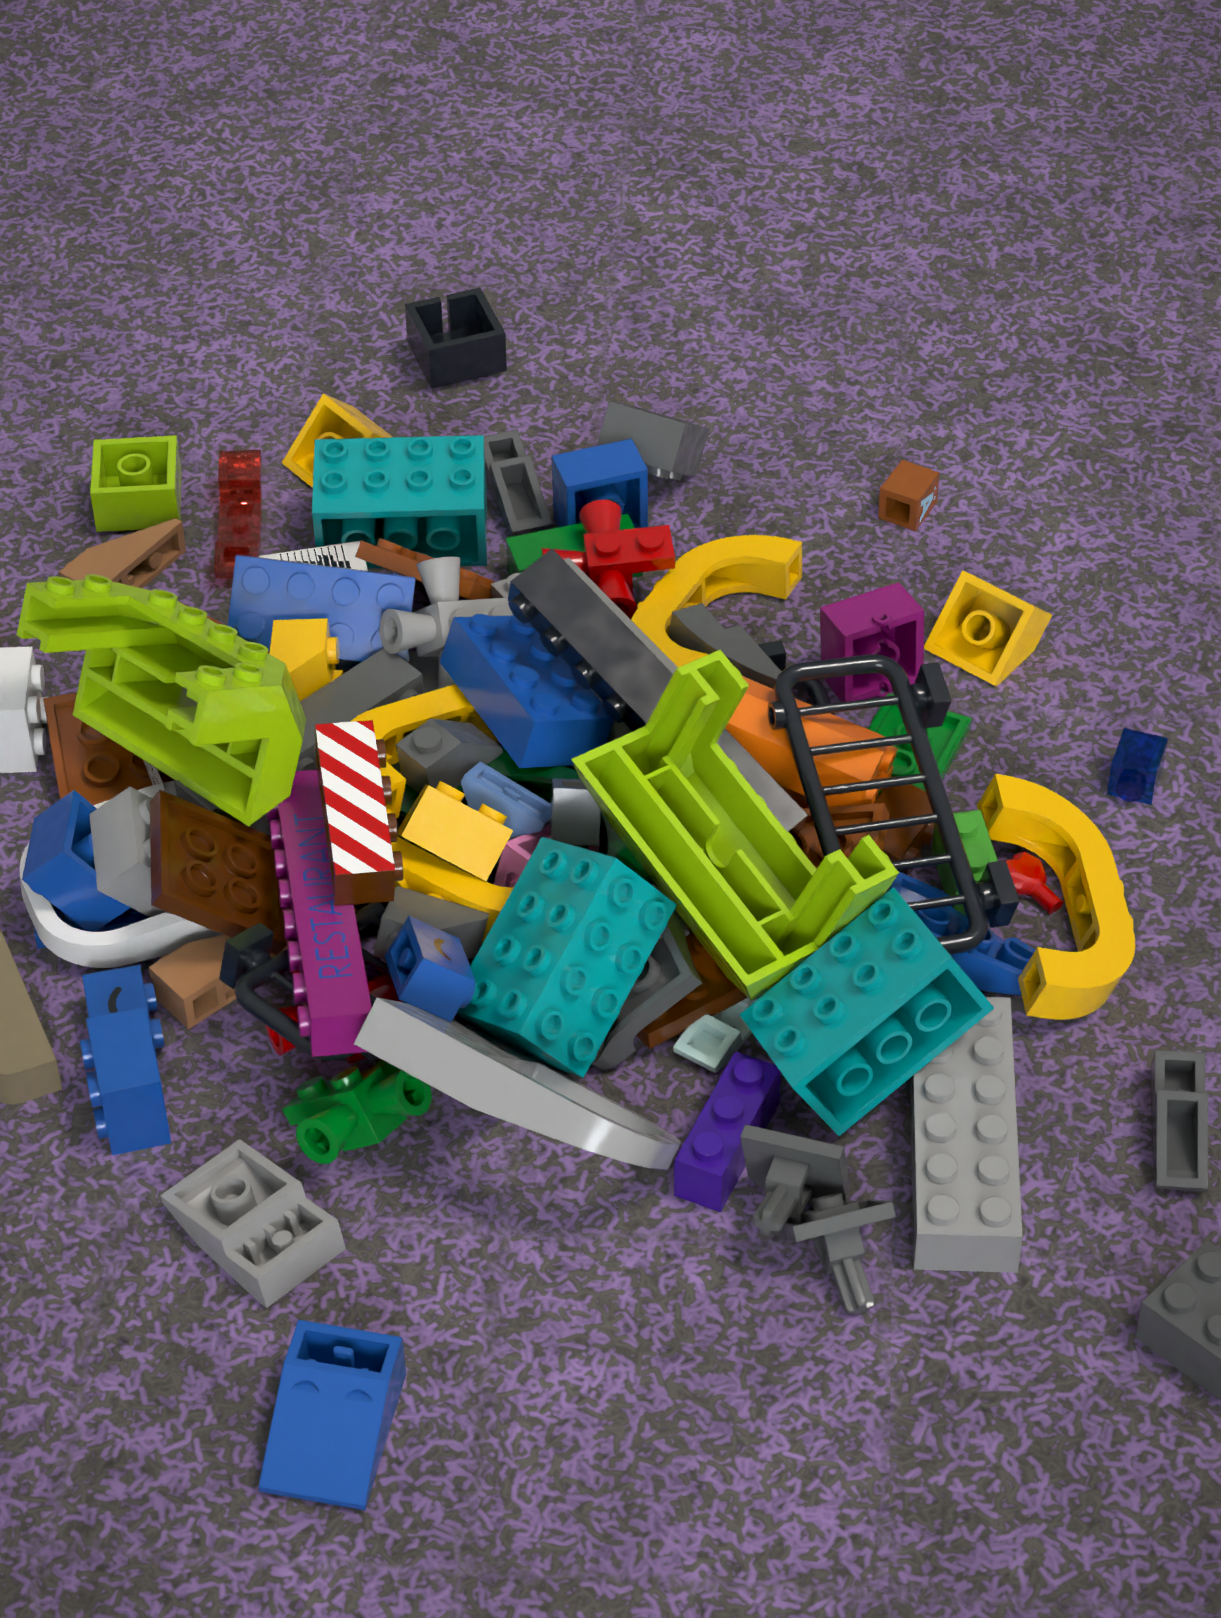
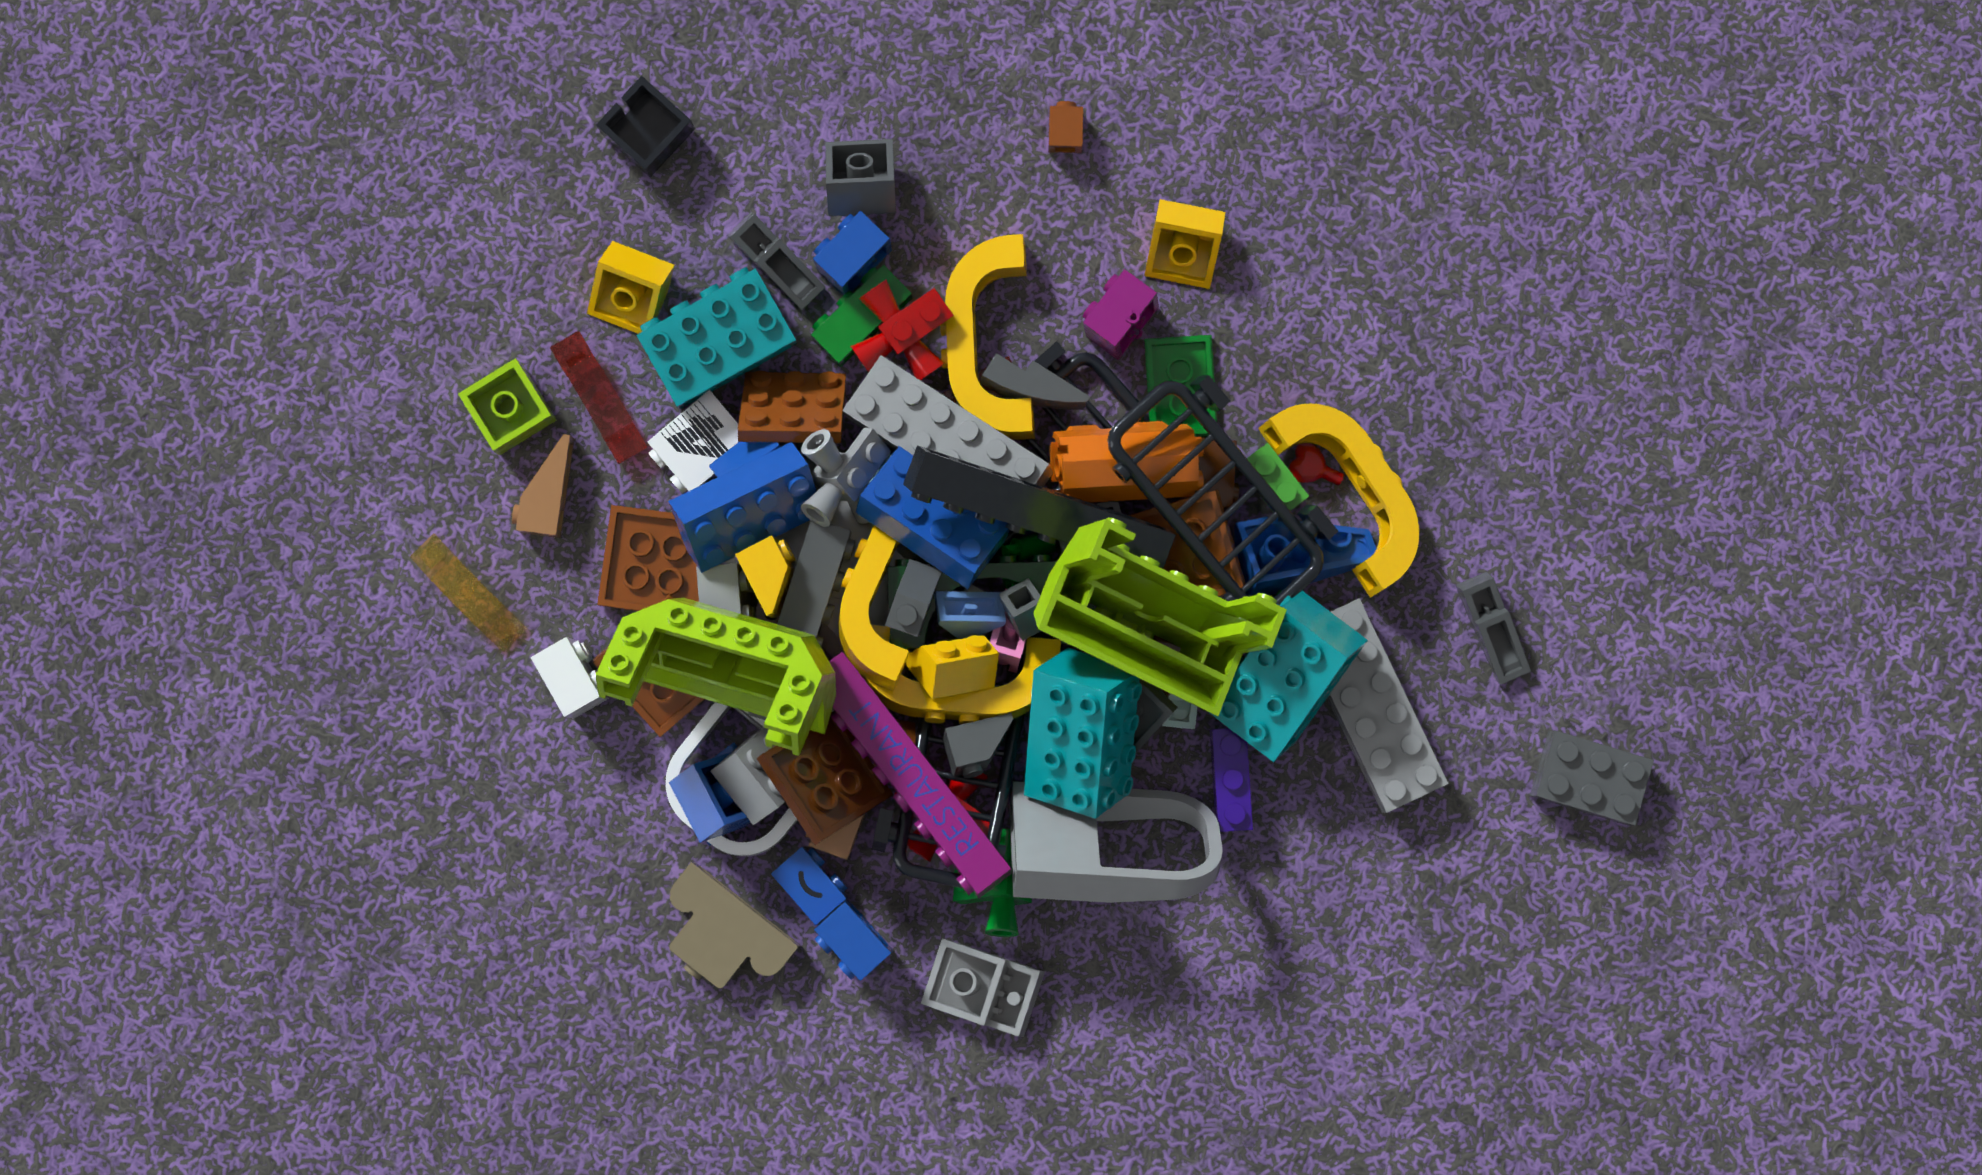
camera: 25 degrees left, 40 degrees up
blue slope [258,1320,406,1510] -> none
brick [315,720,403,906] -> none
blue brick [385,916,476,1022] -> none
dark grey piece [740,1124,850,1236] -> none
dark grey piece [777,1193,896,1315] -> none
clear blue brick [1107,728,1168,805] -> none

